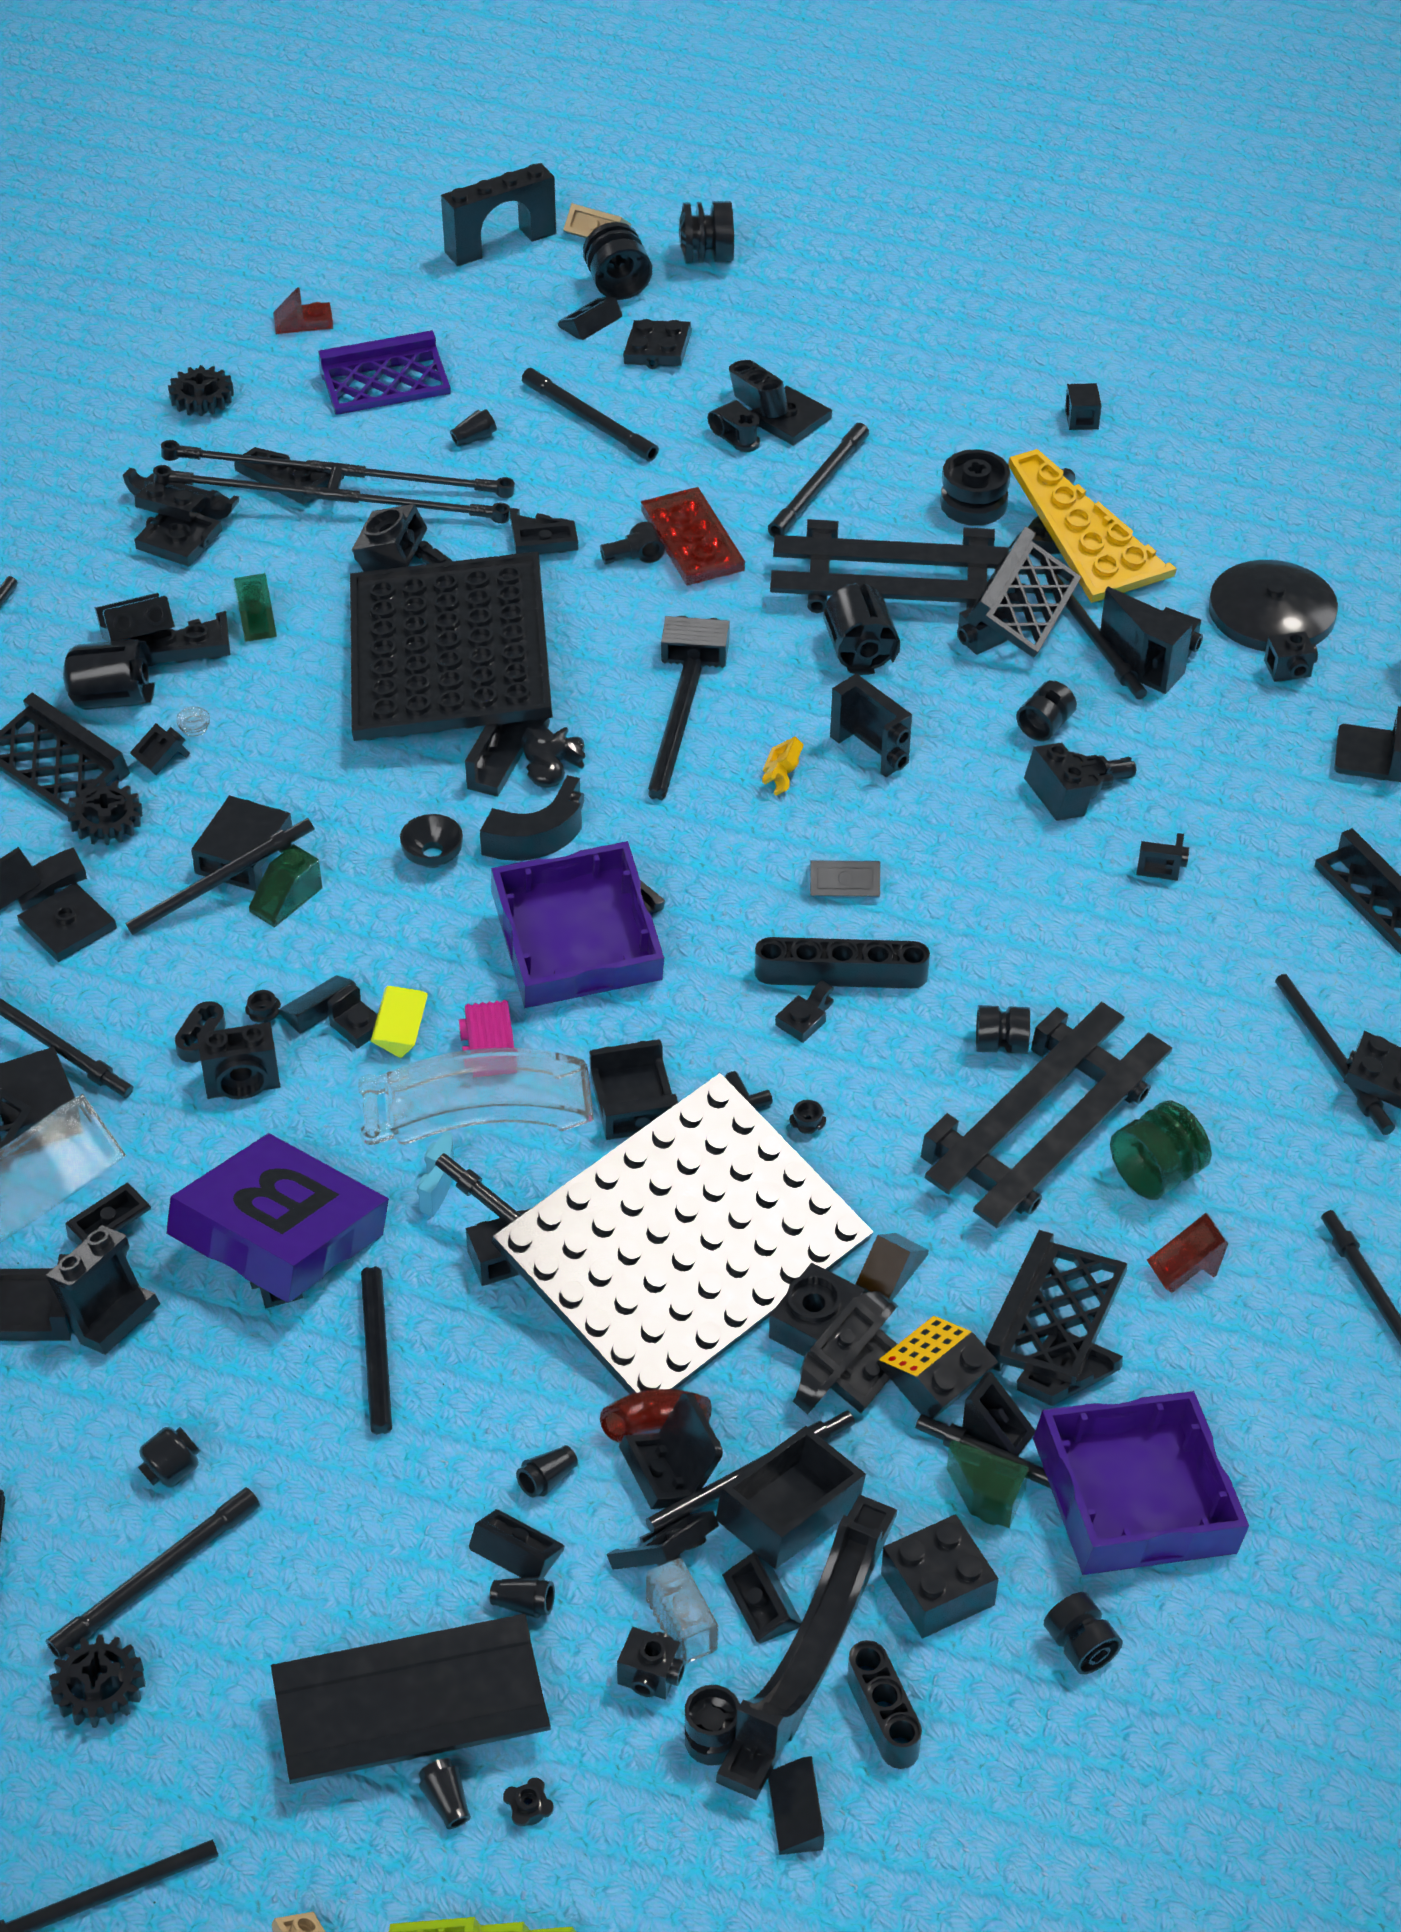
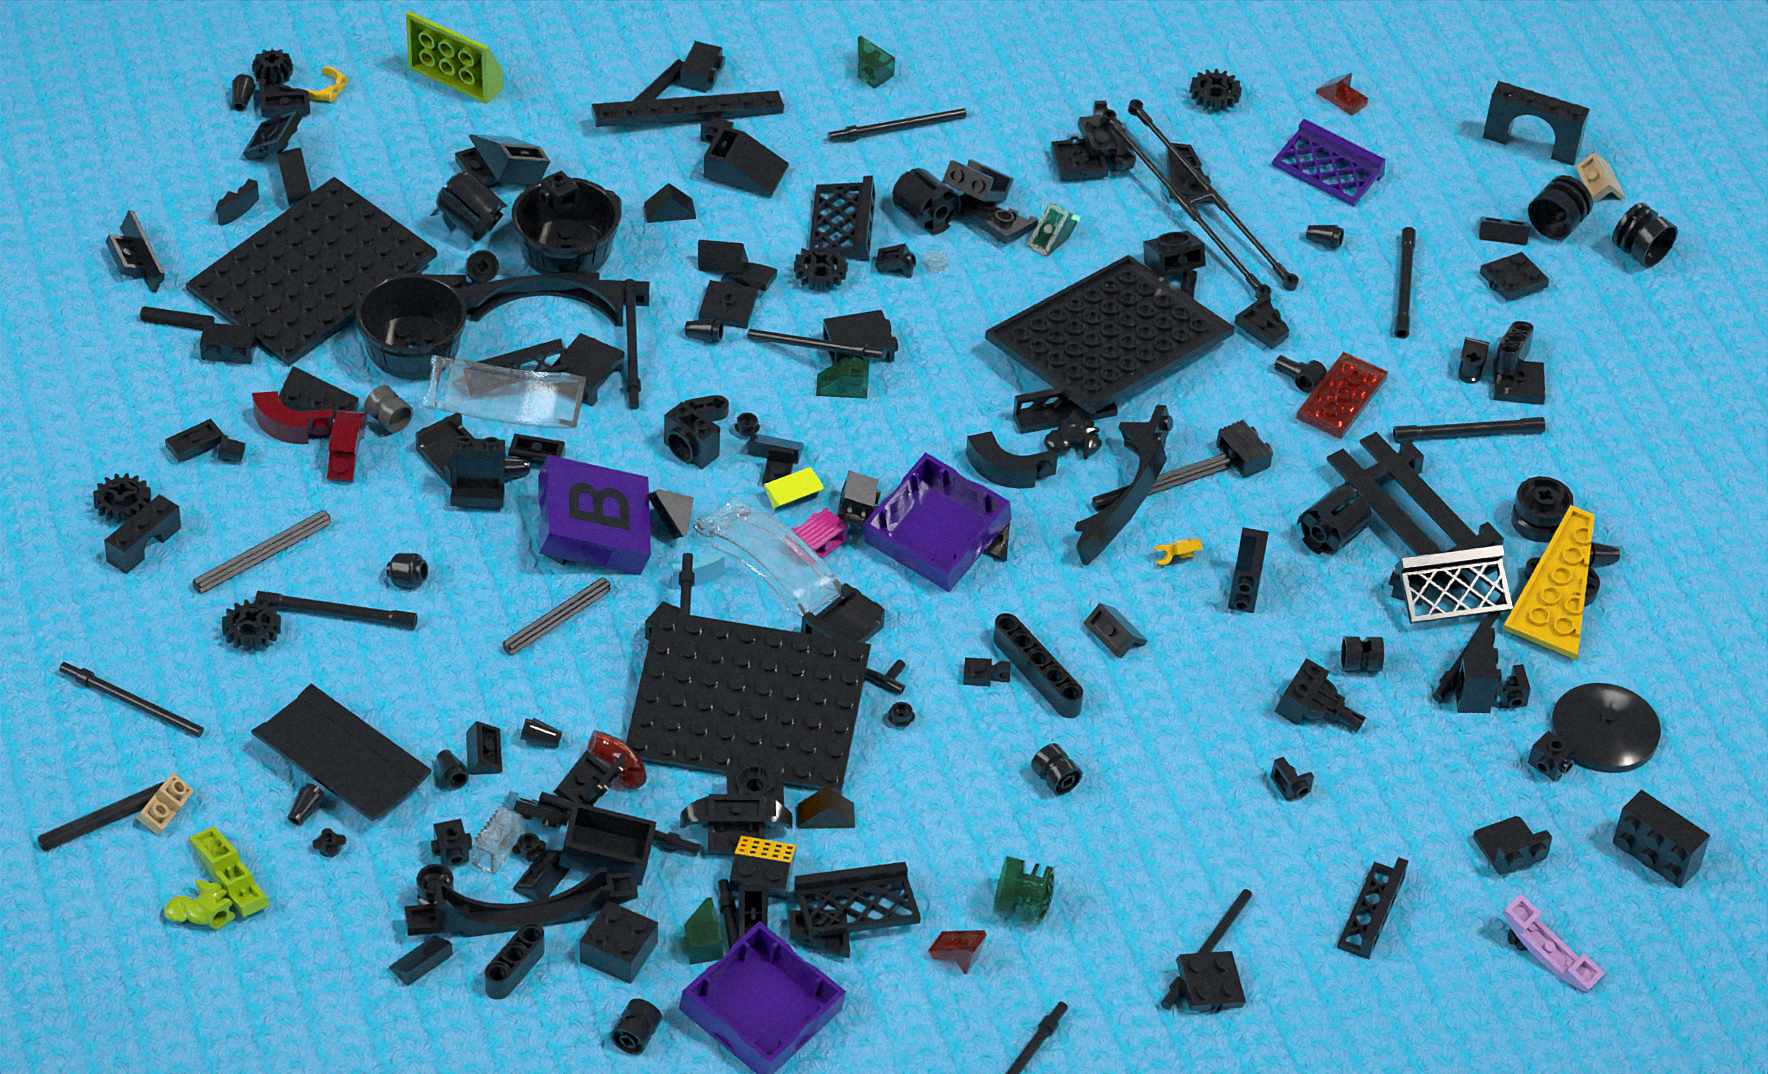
camera: 50 degrees right, 0 degrees up
black piece [400,814,463,868] -> none
black fence [920,1001,1173,1228] -> none
black brick [1065,383,1102,430] -> none
none -> black plate [512,833,546,862]
none -> slope [646,489,694,539]
none -> black cone [685,318,724,343]
none -> brick [837,471,881,530]
none -> black slope [1074,405,1173,565]

